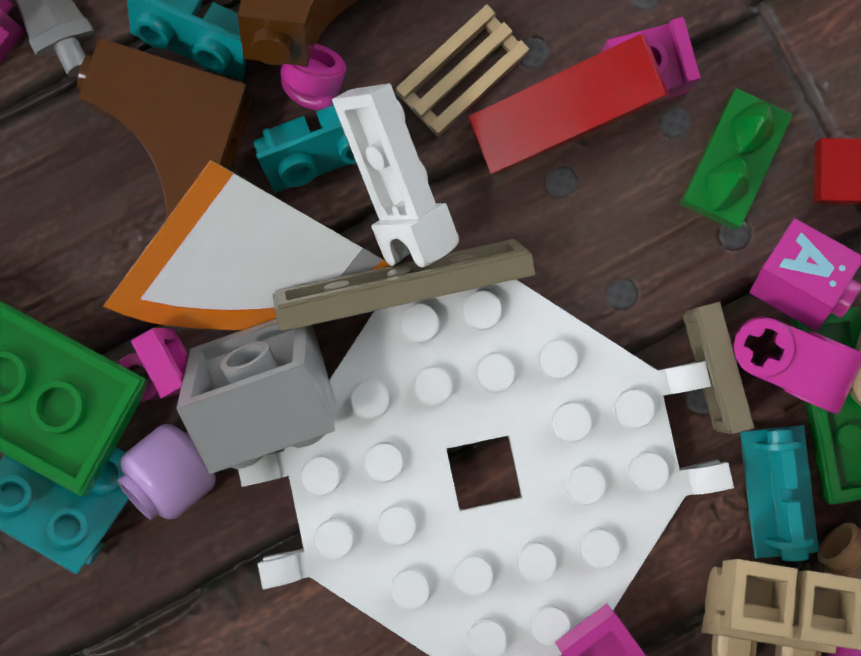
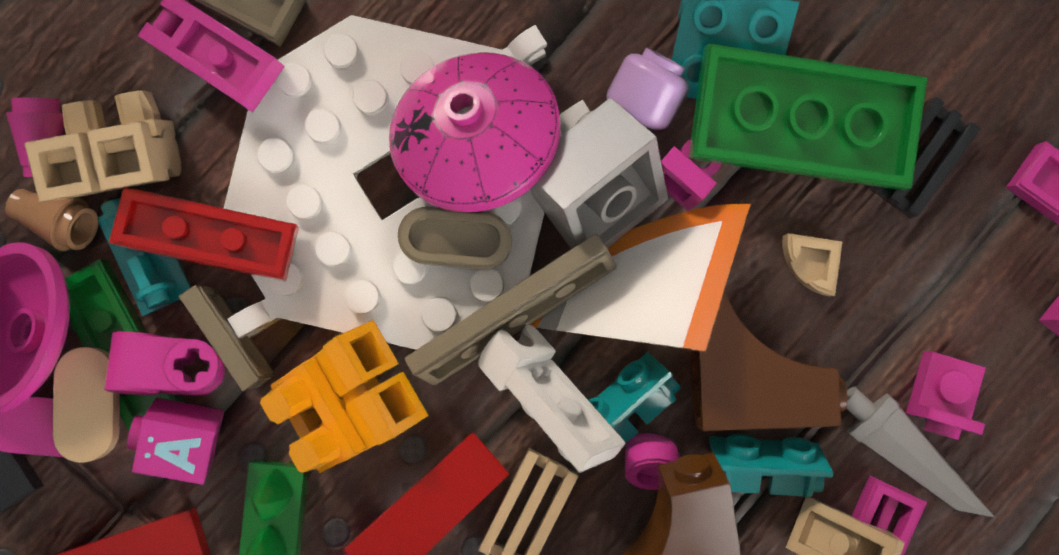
camera: 155 degrees right, 0 degrees up
none -> red tile [109,187,299,282]
none -> light orange hips [260,320,429,473]
none -> dark pink dish [389,52,561,212]
none -> dark tan tile [398,207,512,270]
none -> tan tile [782,233,842,296]

